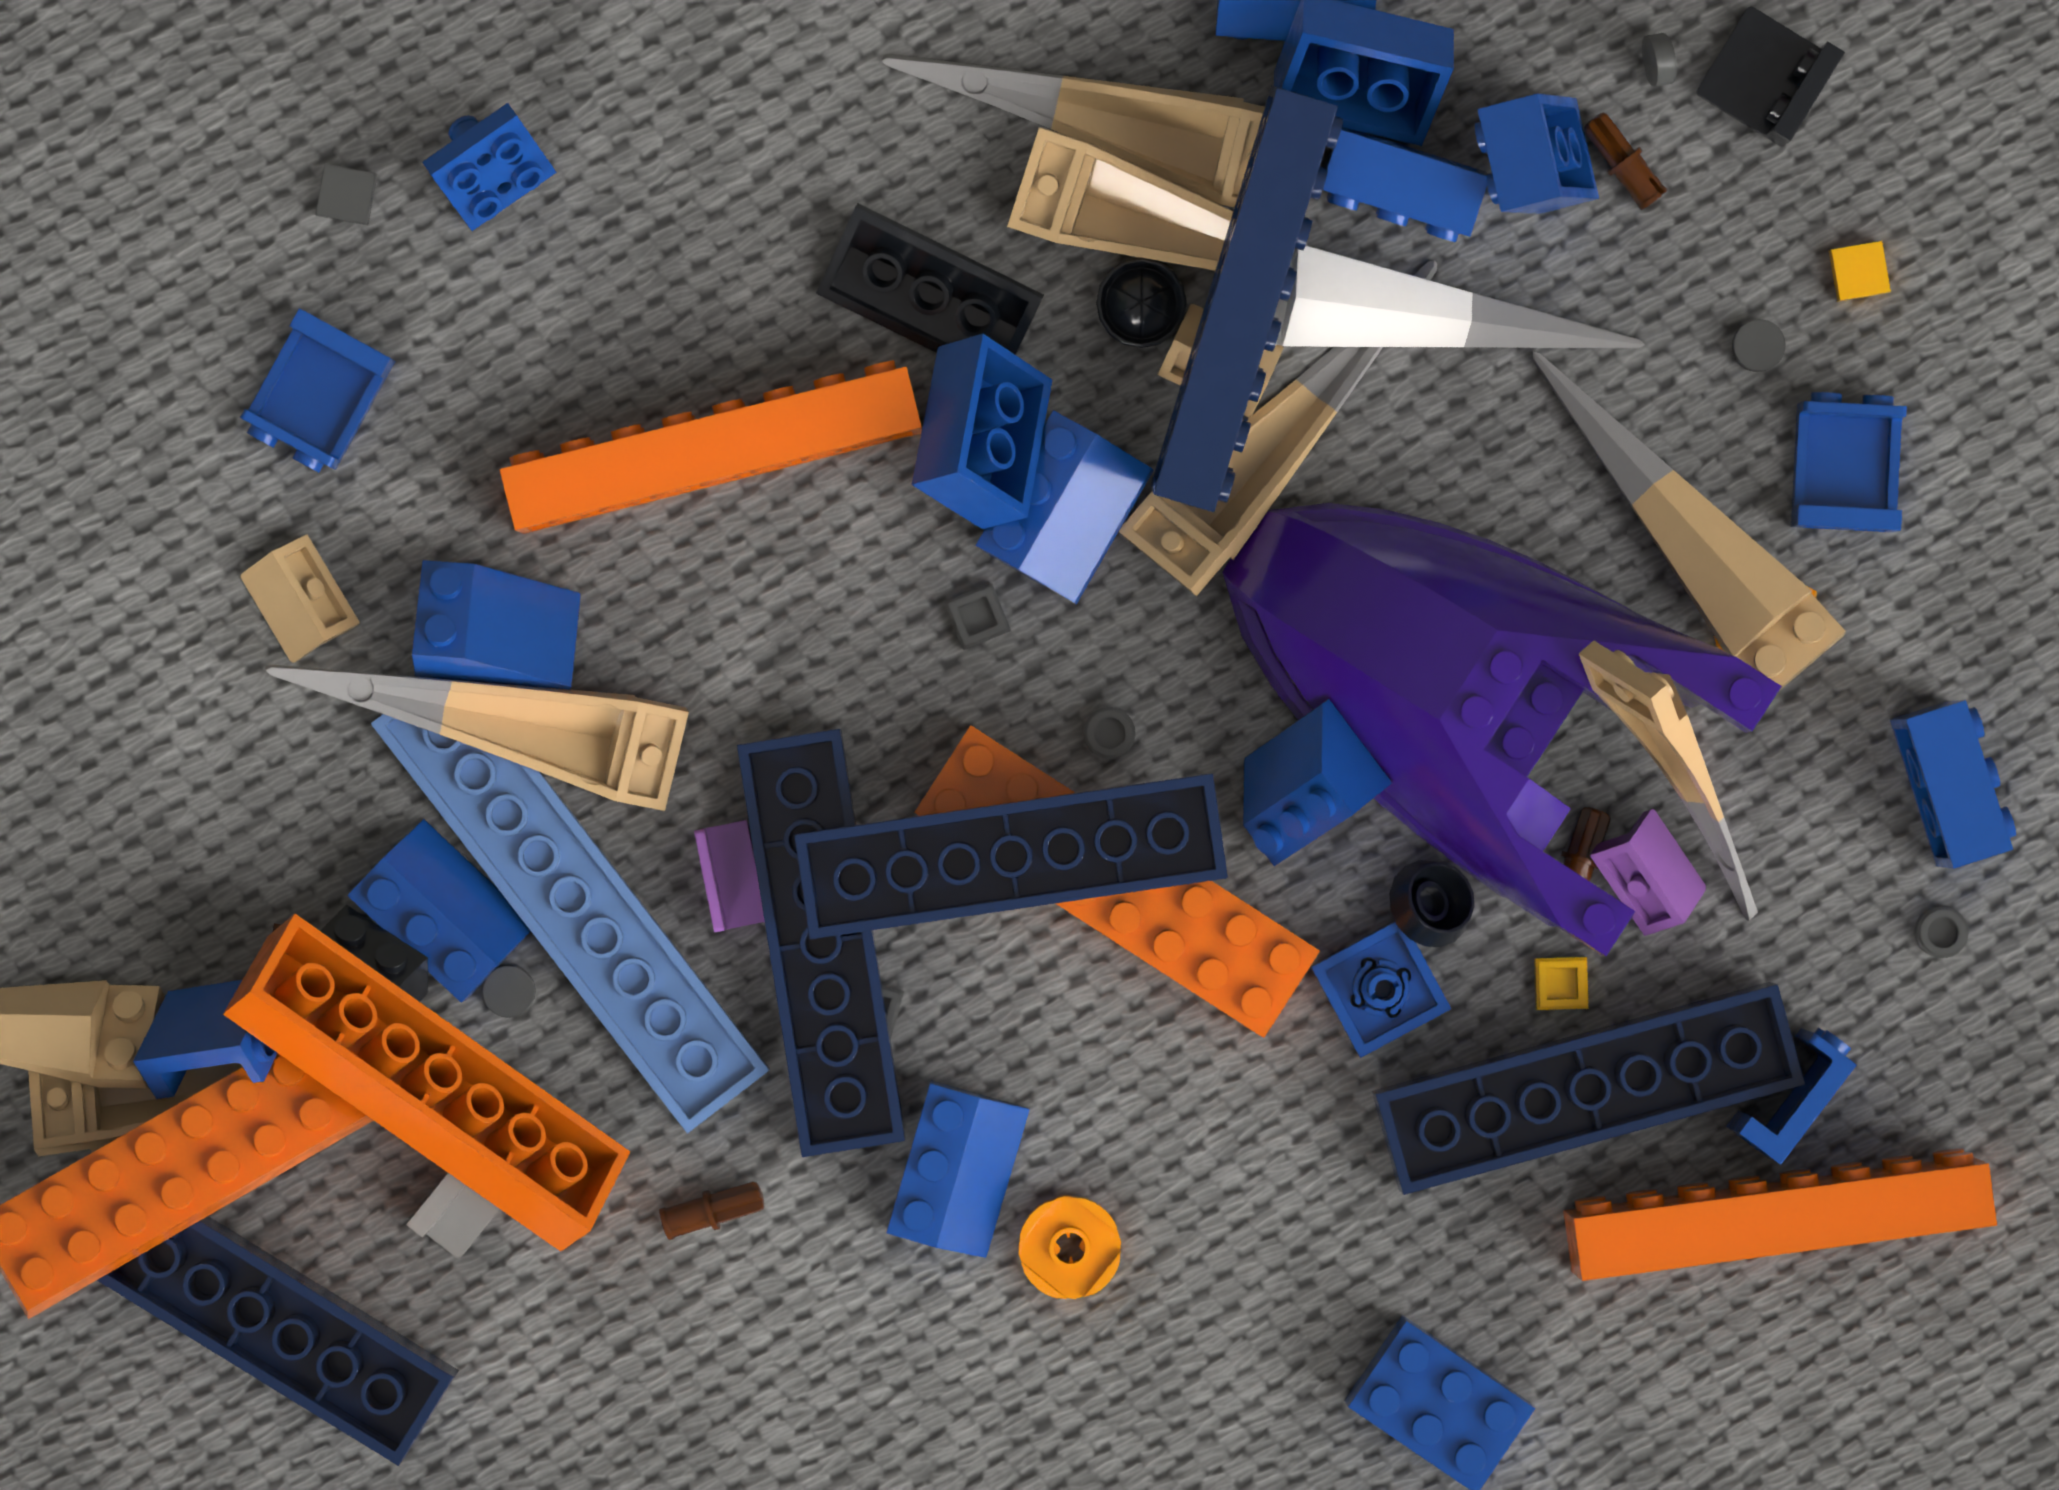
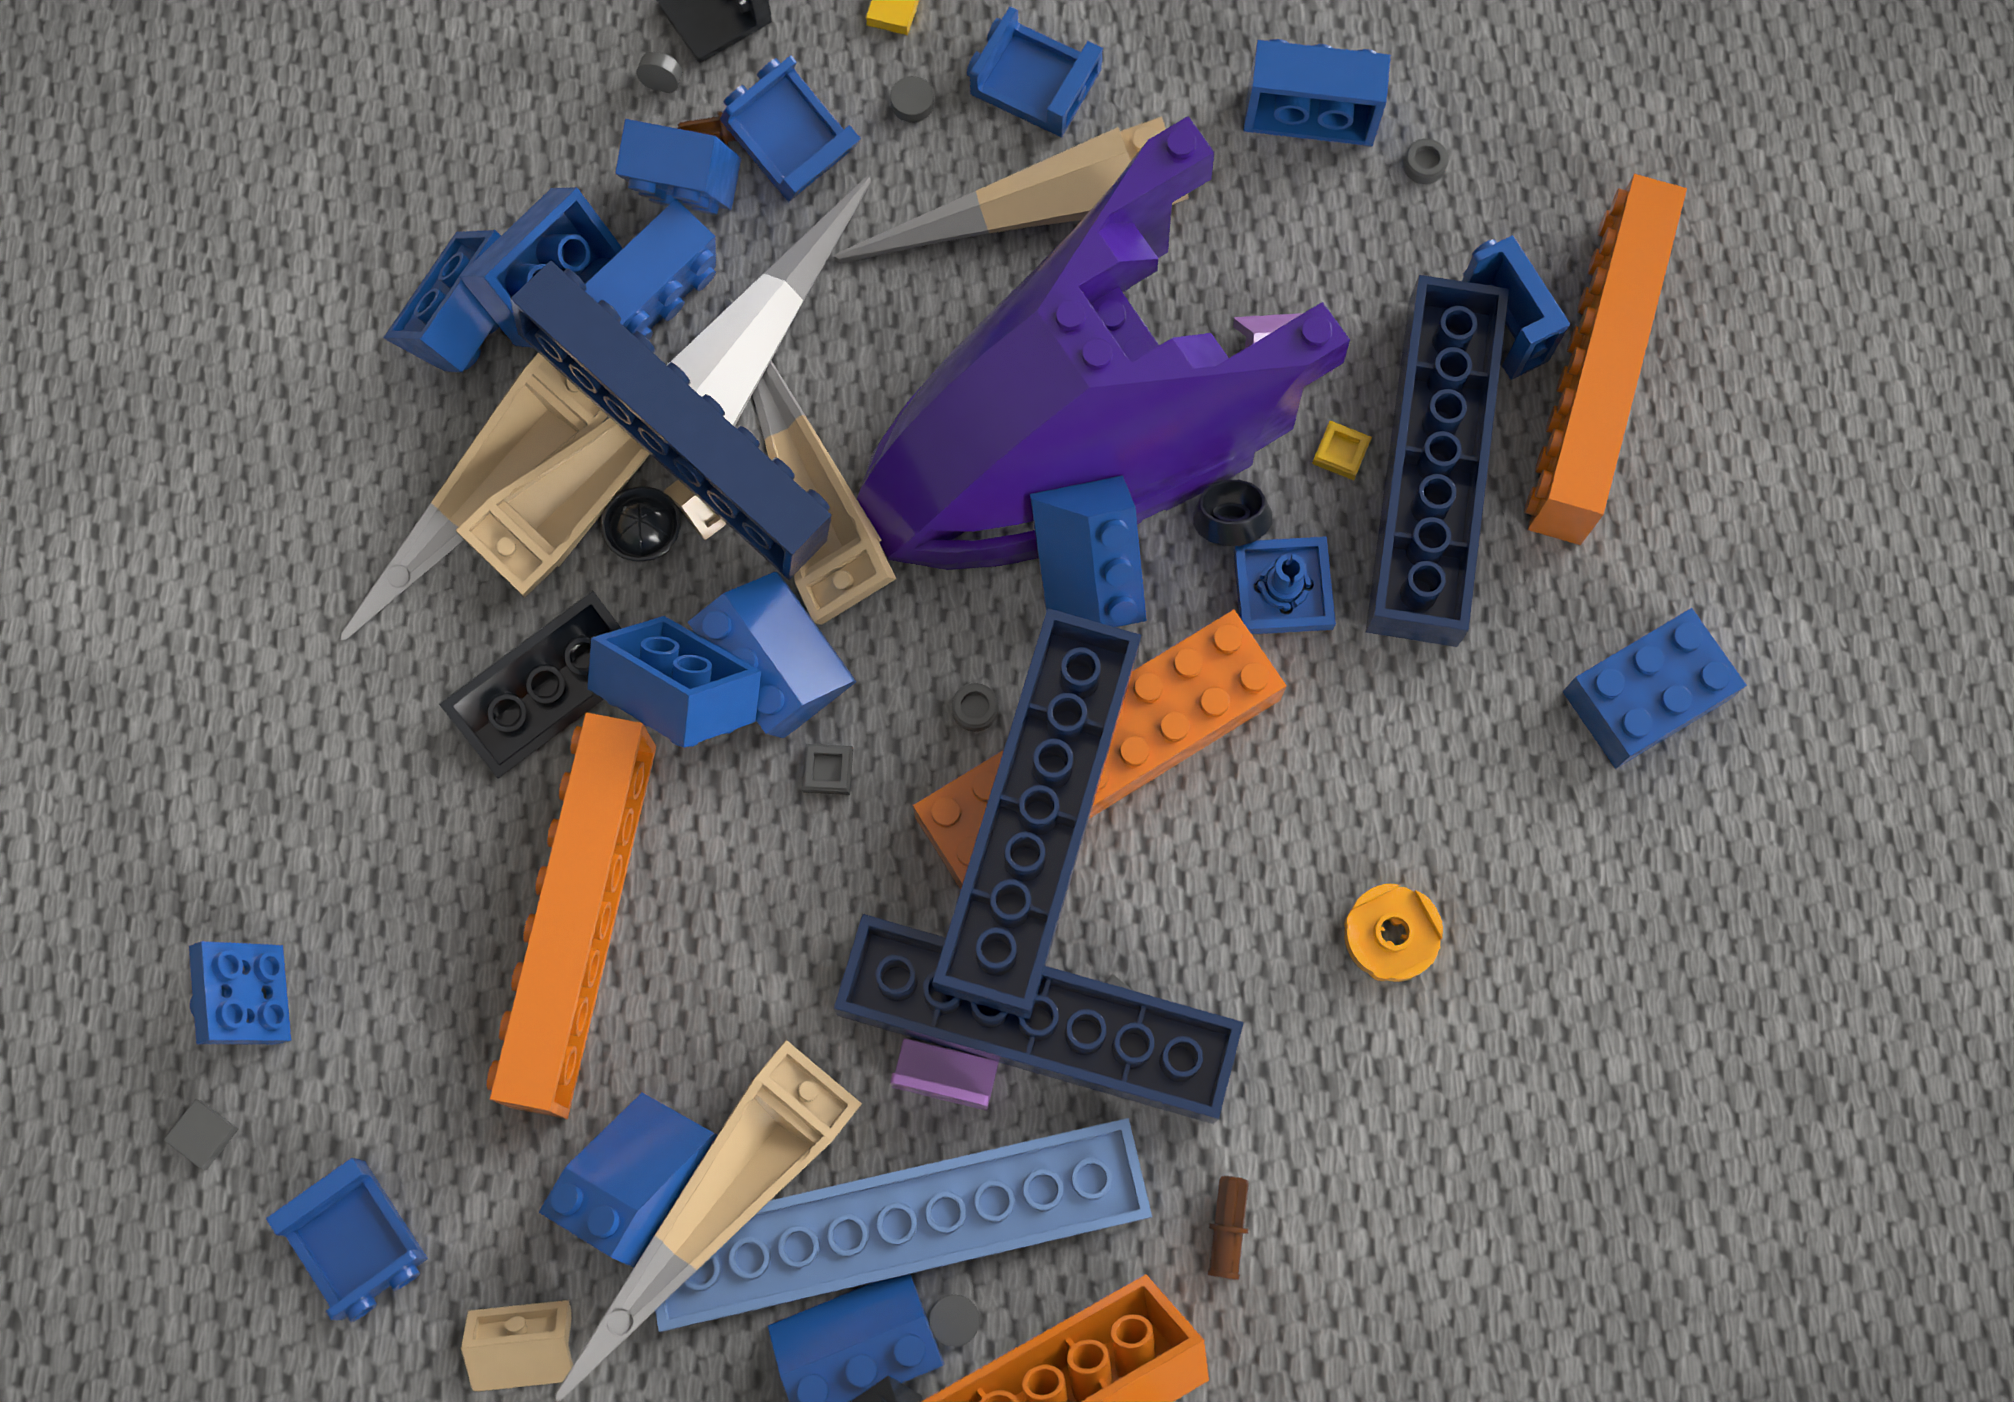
camera: 65 degrees left, 15 degrees down
blue slope [886,1080,1030,1258] -> none
tan plate [1579,640,1758,921] -> none
none -> blue panel [720,55,861,202]

